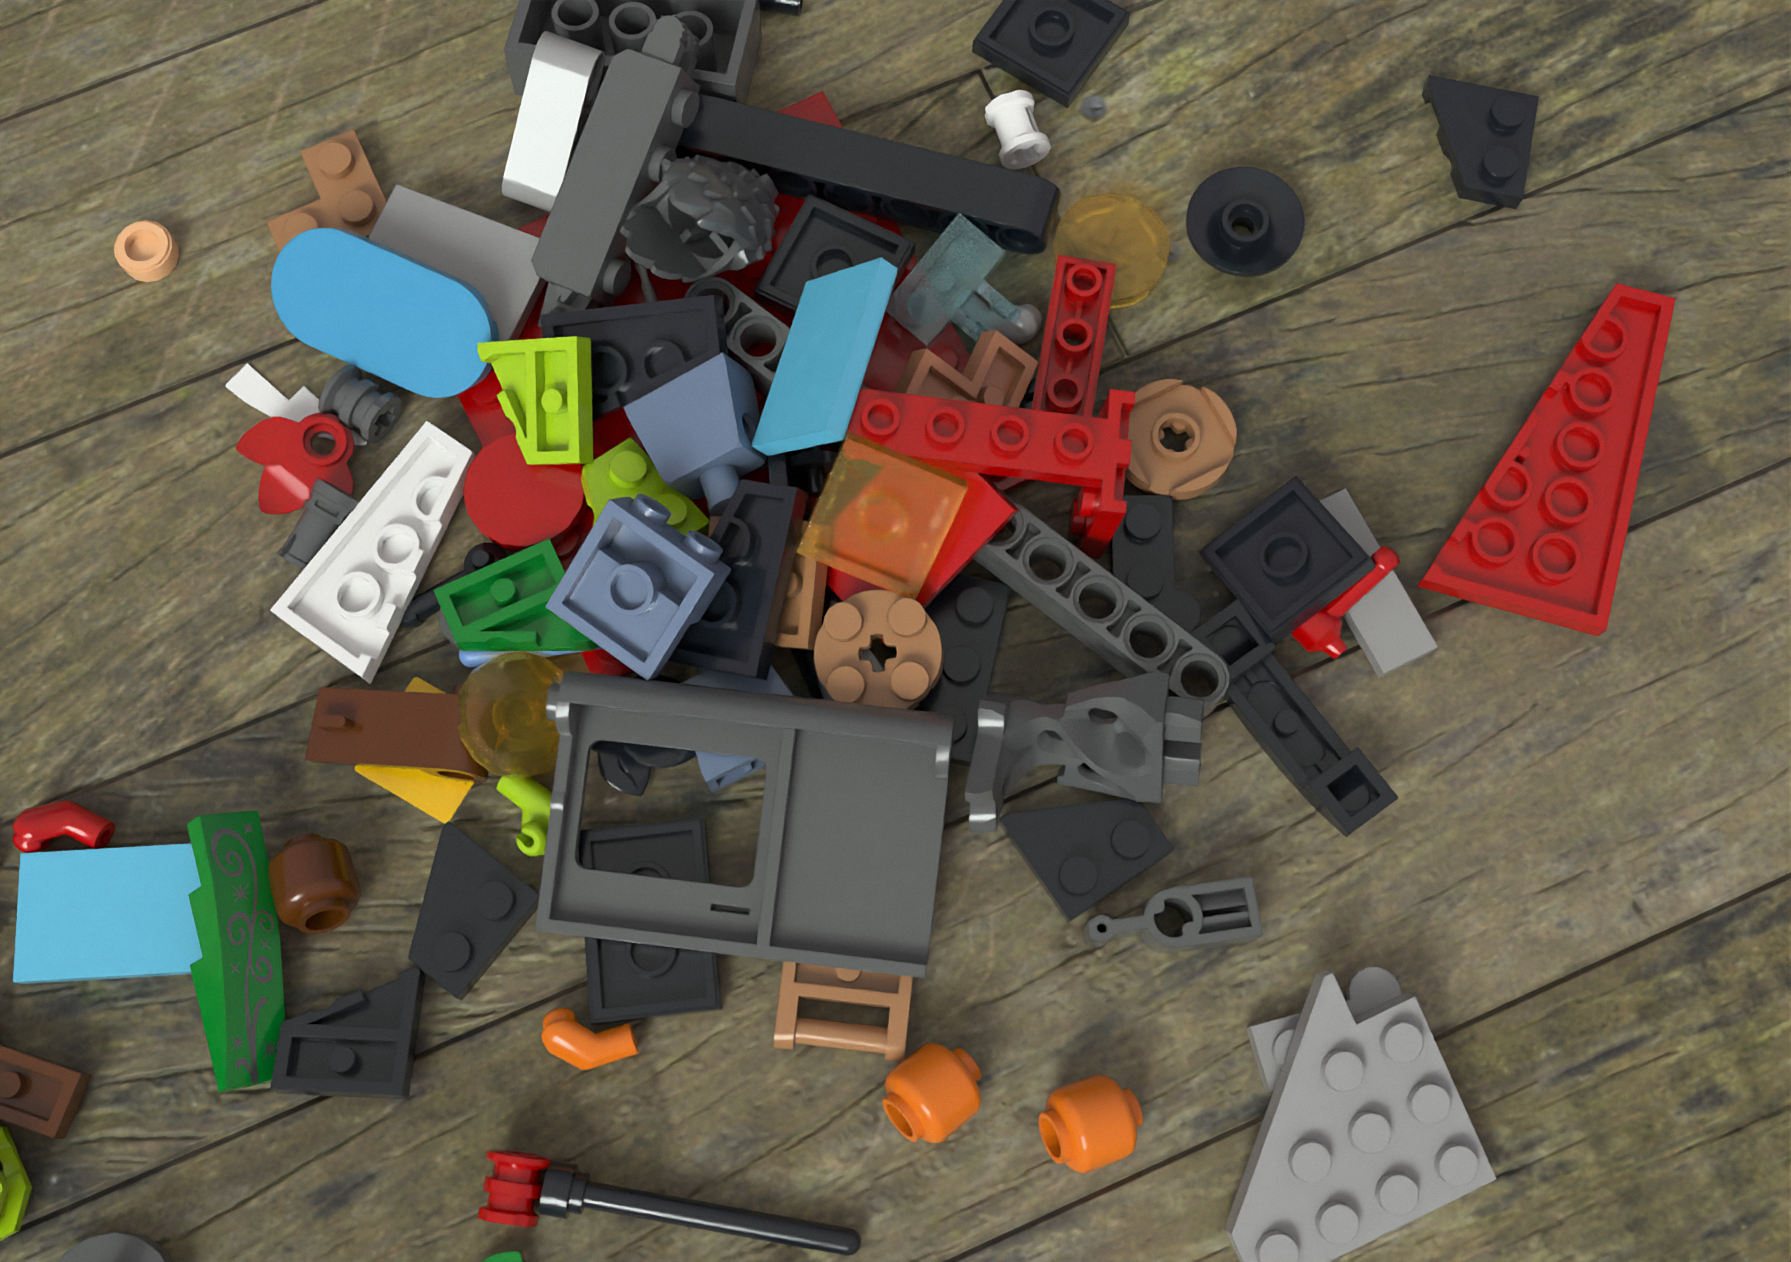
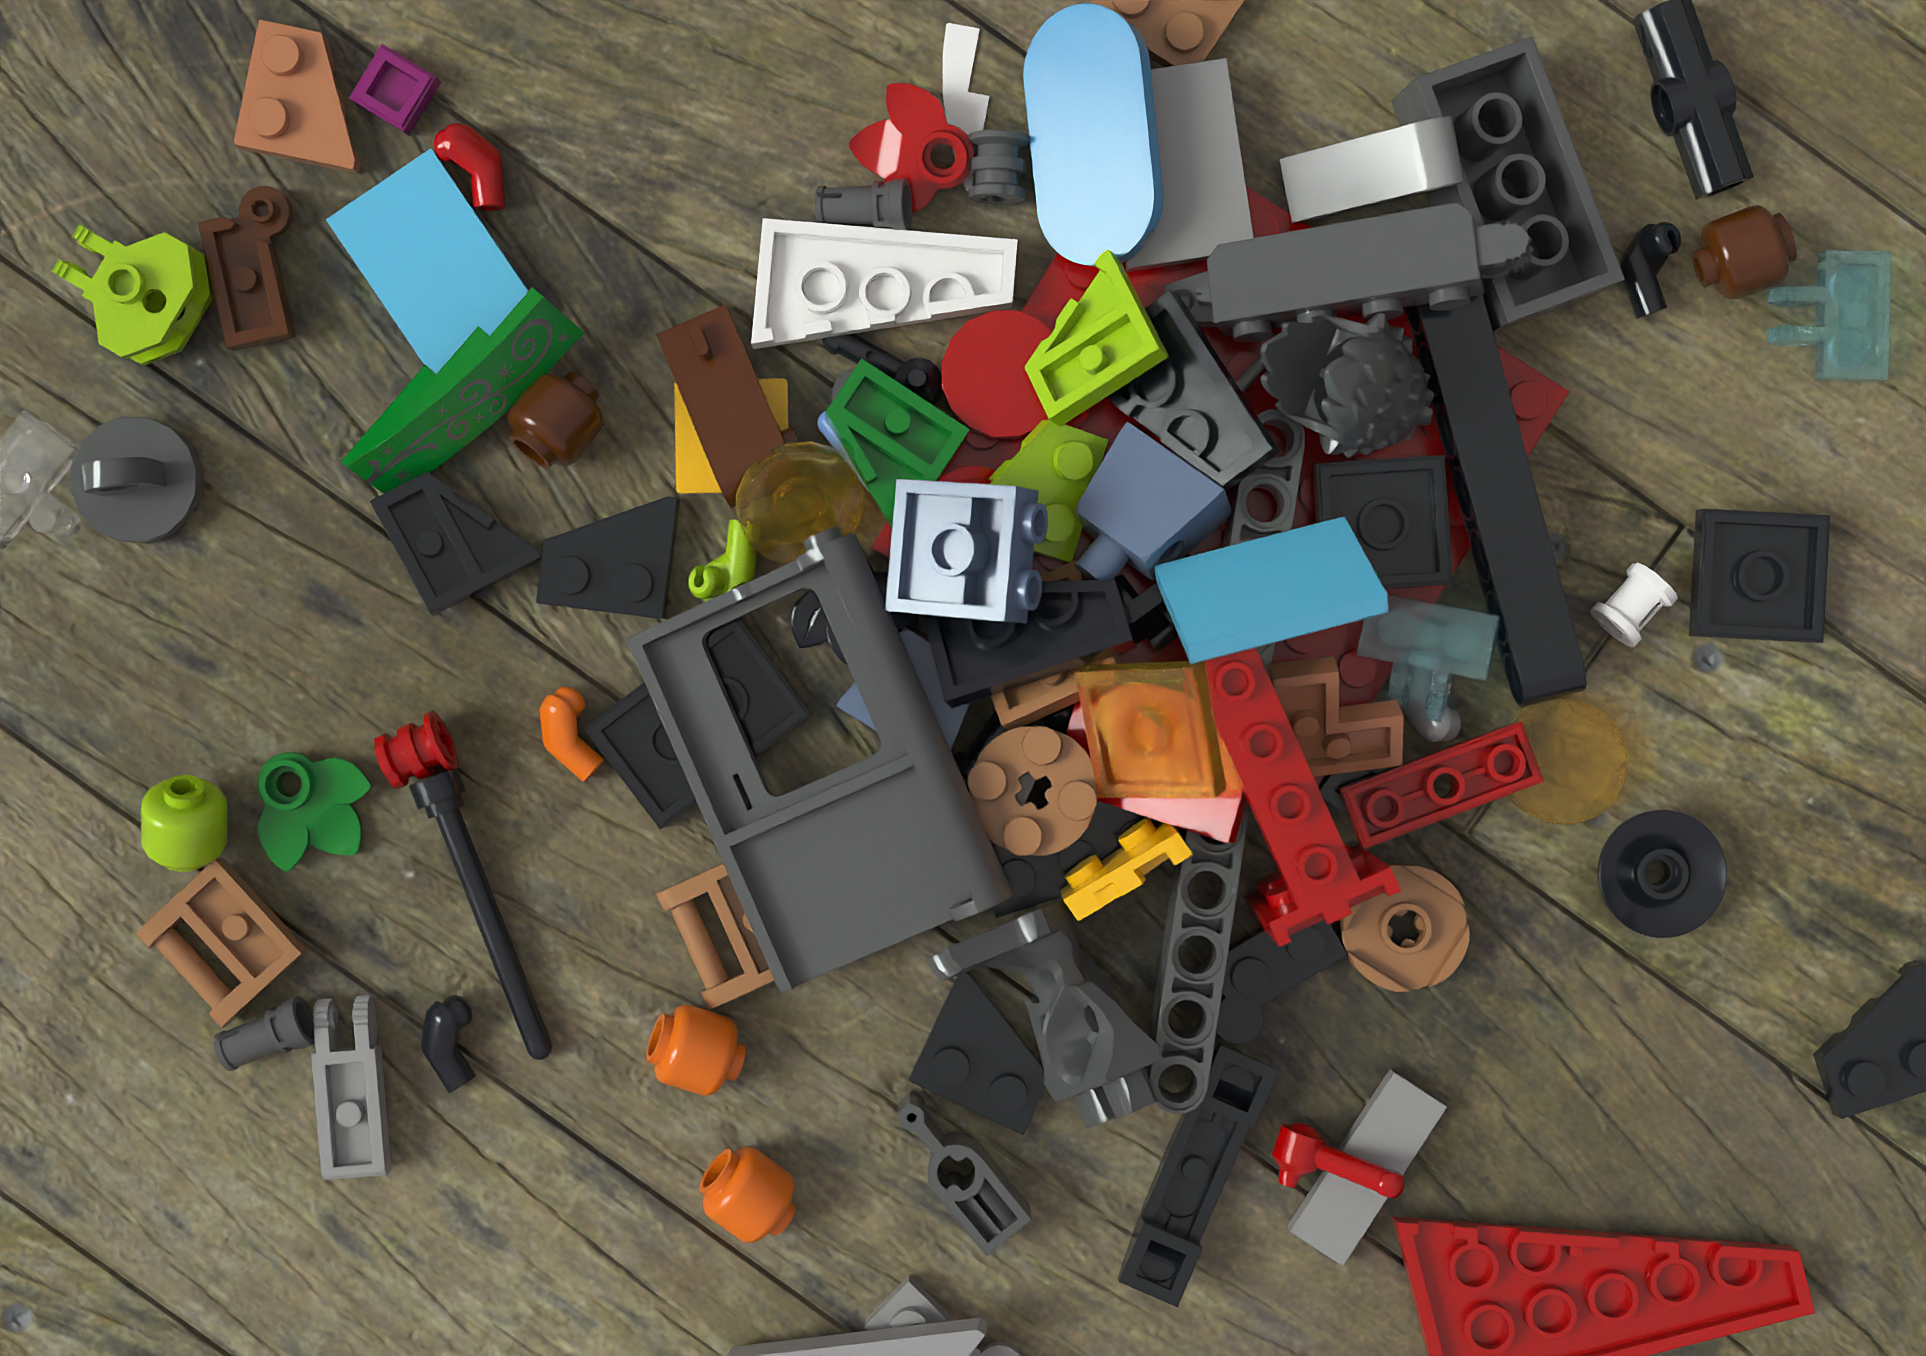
camera: 55 degrees right, 15 degrees up
black plate [1198,476,1376,645] -> none
none -> yellow wing [1059,817,1193,921]

